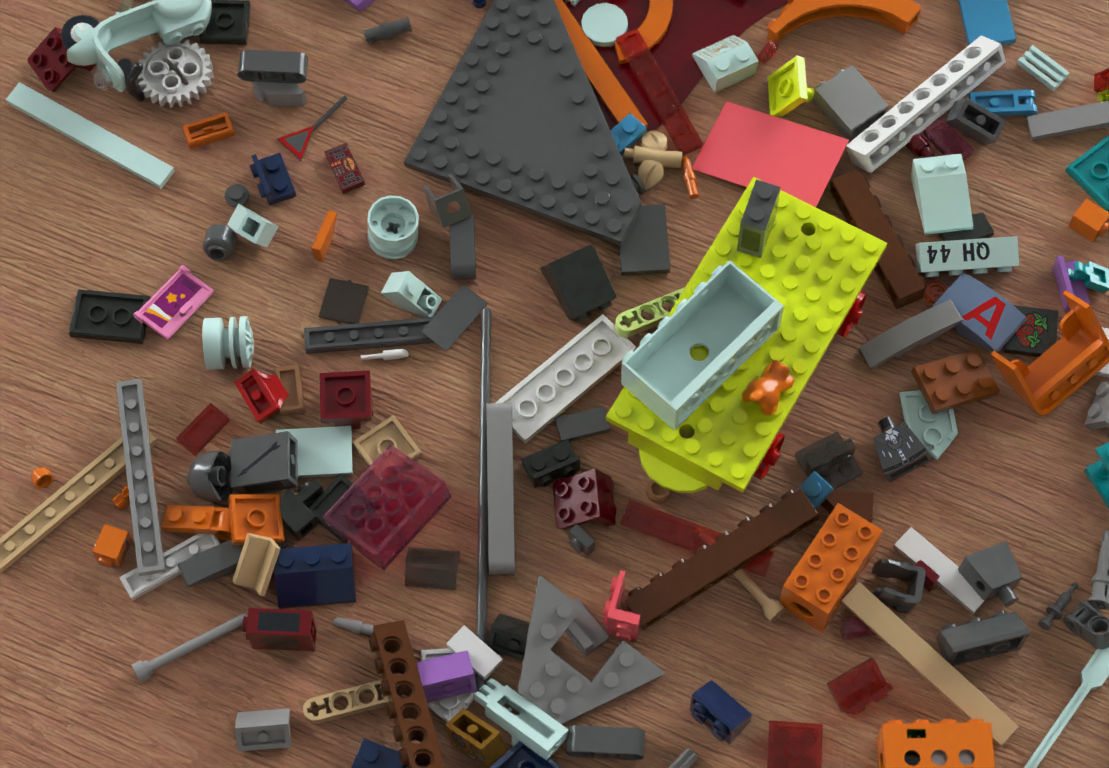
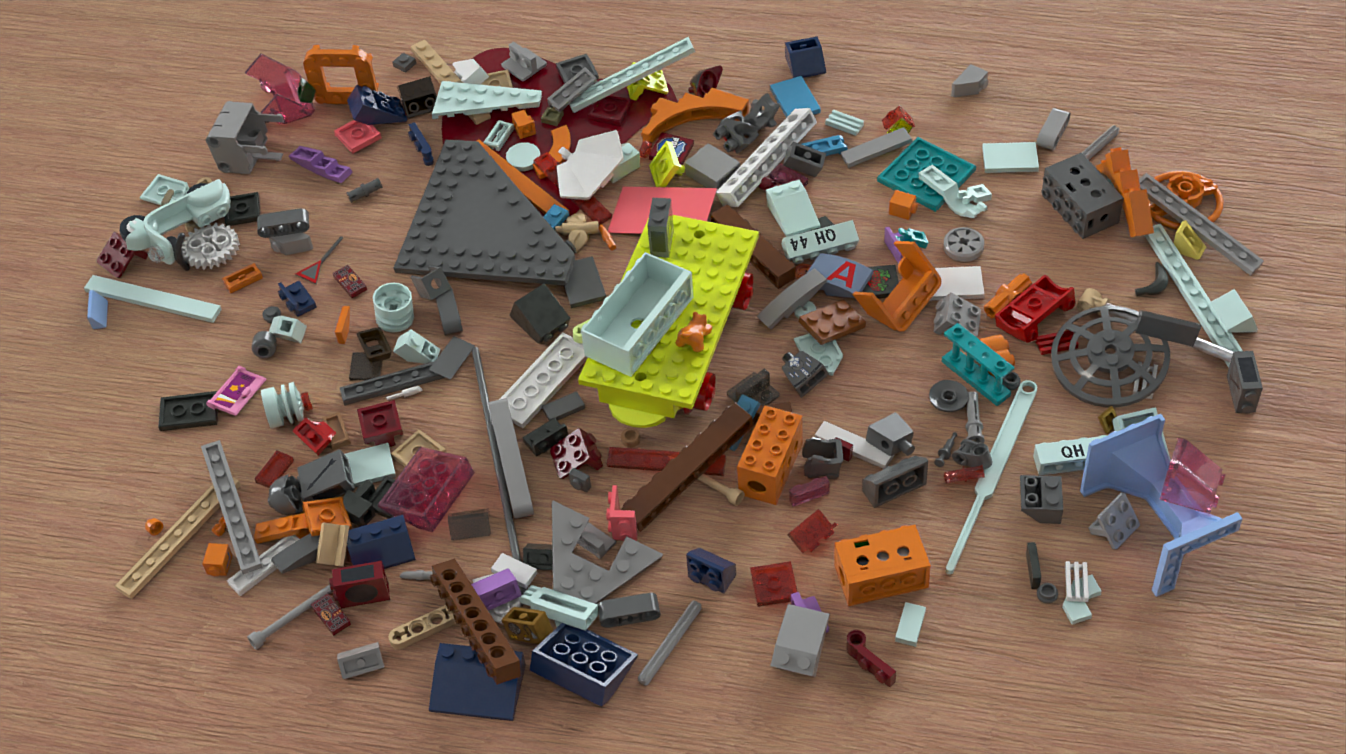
camera: 10 degrees left, 15 degrees down
tan tile [841,582,1018,746] -> none
none -> light blue slope [87,290,108,329]
none -> clear red tile [300,391,313,411]
none -> tile [311,594,351,636]
none -> dark brown piece [357,327,392,363]
none -> white panel [557,130,624,200]
none -> tile [649,132,694,165]
none -> dark grey hips [713,93,780,154]
none -> light aqua wheel [794,301,816,318]
none -> dark grey dish [929,380,969,412]
none -> clear red axle [944,465,985,484]

